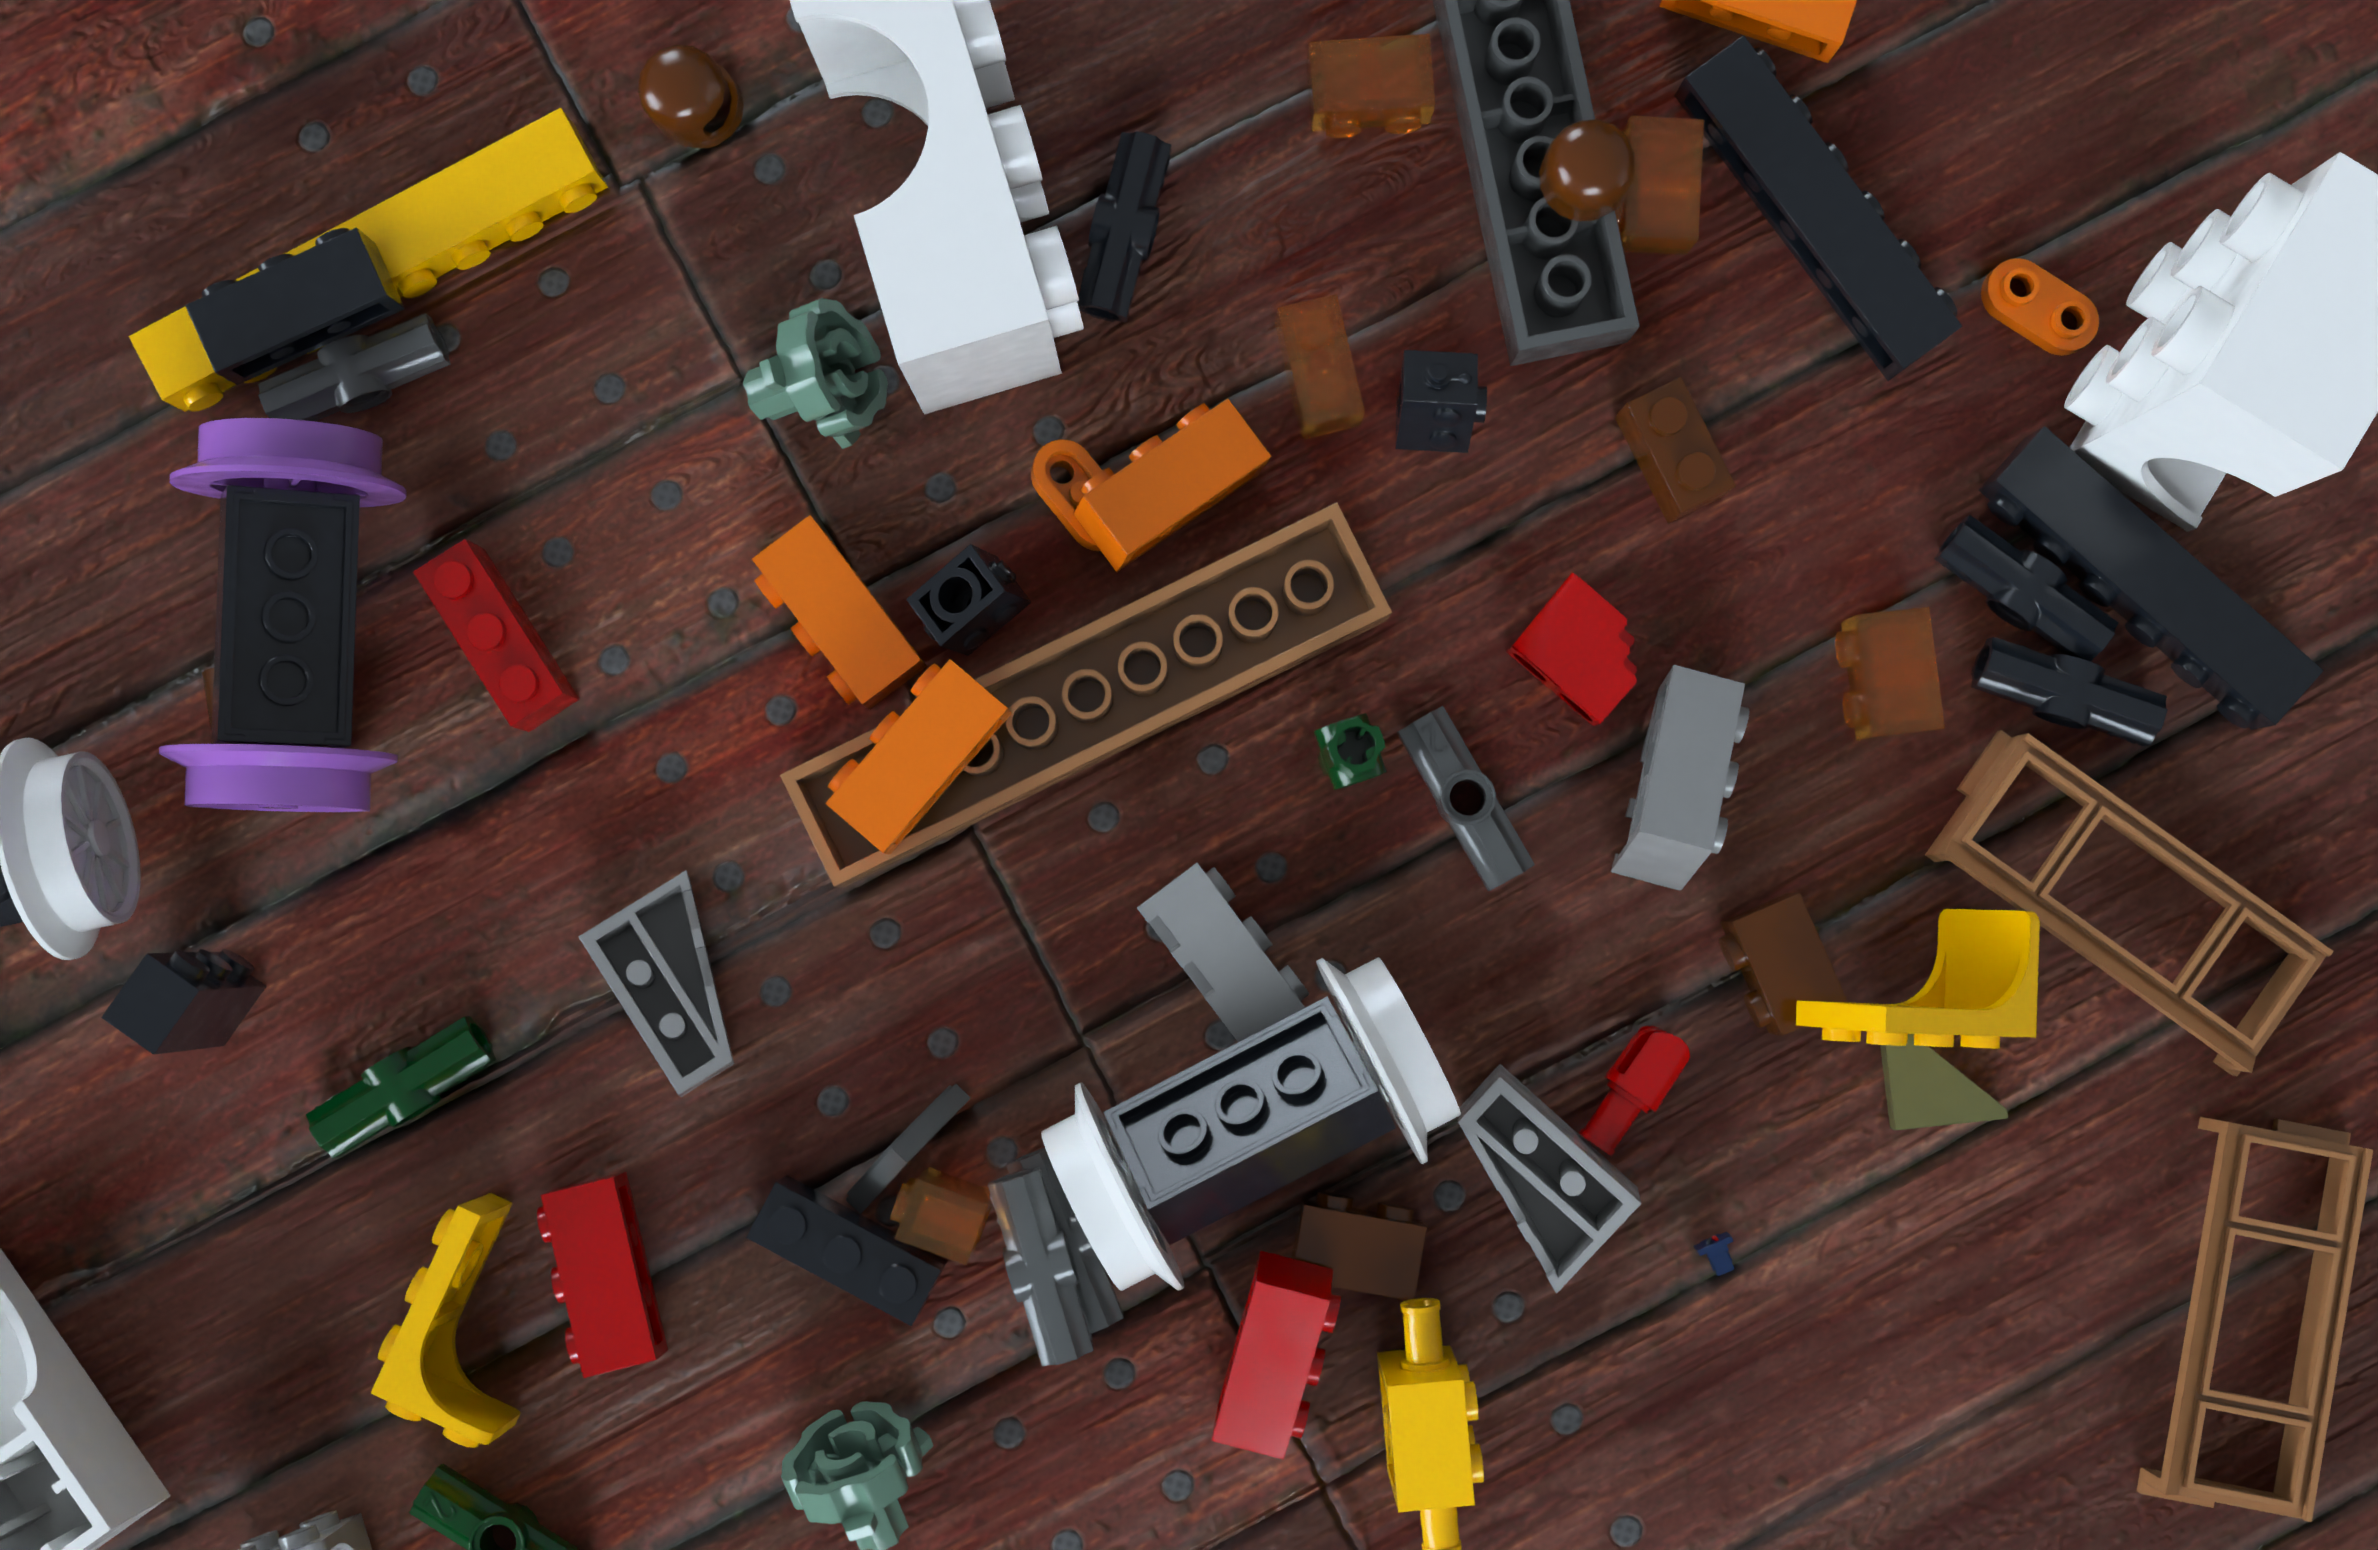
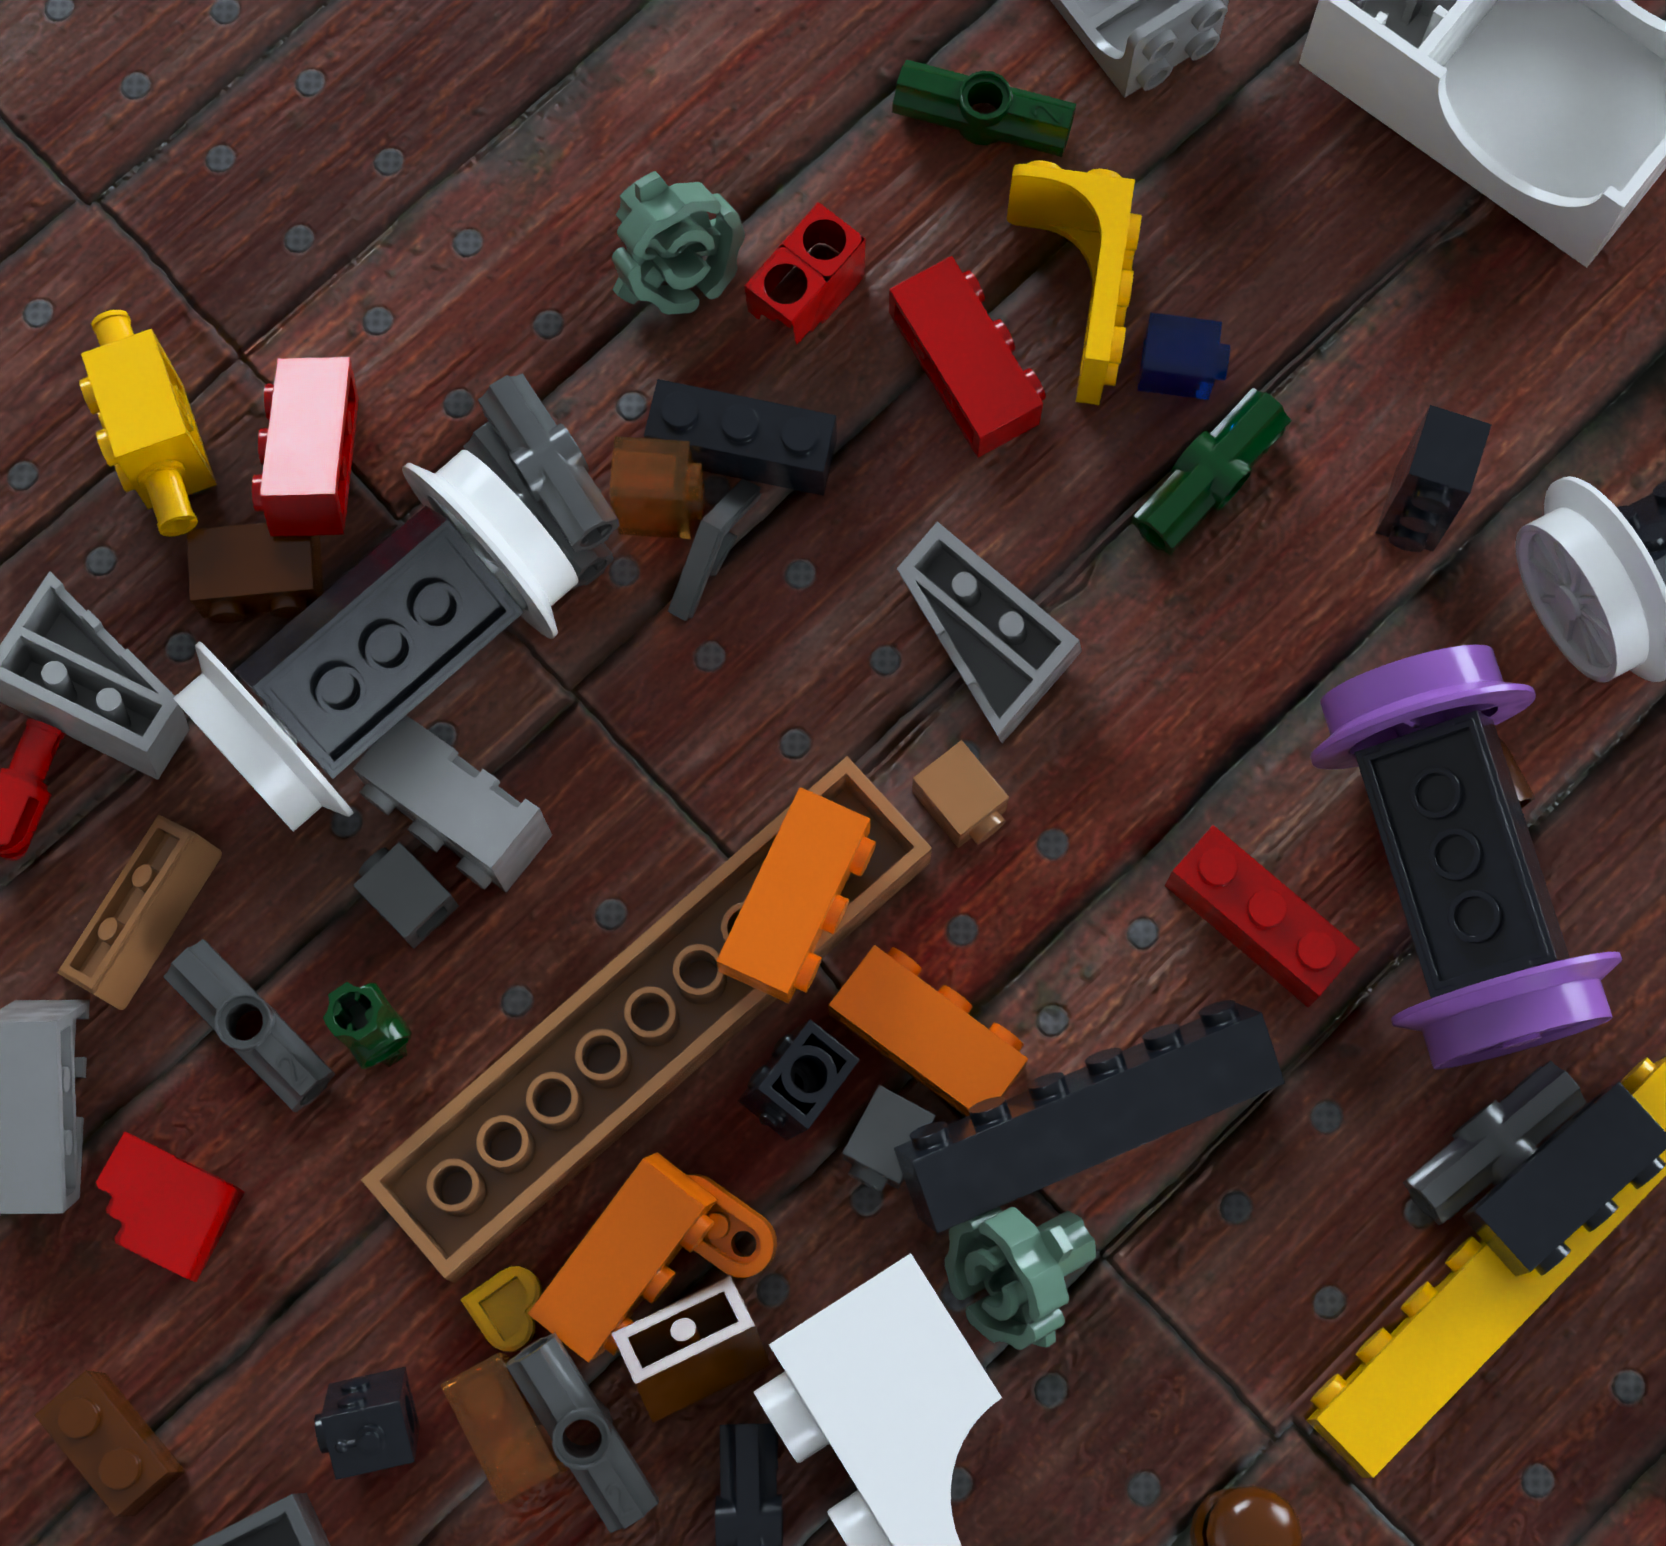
camera: 165 degrees right, 10 degrees down
none -> medium nougat slope [57,815,222,1010]
none -> dark grey brick [353,842,459,949]
none -> yellow tile [460,1266,542,1352]
none -> dark grey piece [506,1333,659,1533]
none -> reddish brown brick [612,1276,771,1423]
none -> red piece [744,202,866,345]
none -> dark grey brick [842,1085,936,1192]
none -> black brick [894,1000,1285,1233]
none -> medium nougat brick [912,740,1009,848]
none -> clear blue brick [1138,312,1230,400]

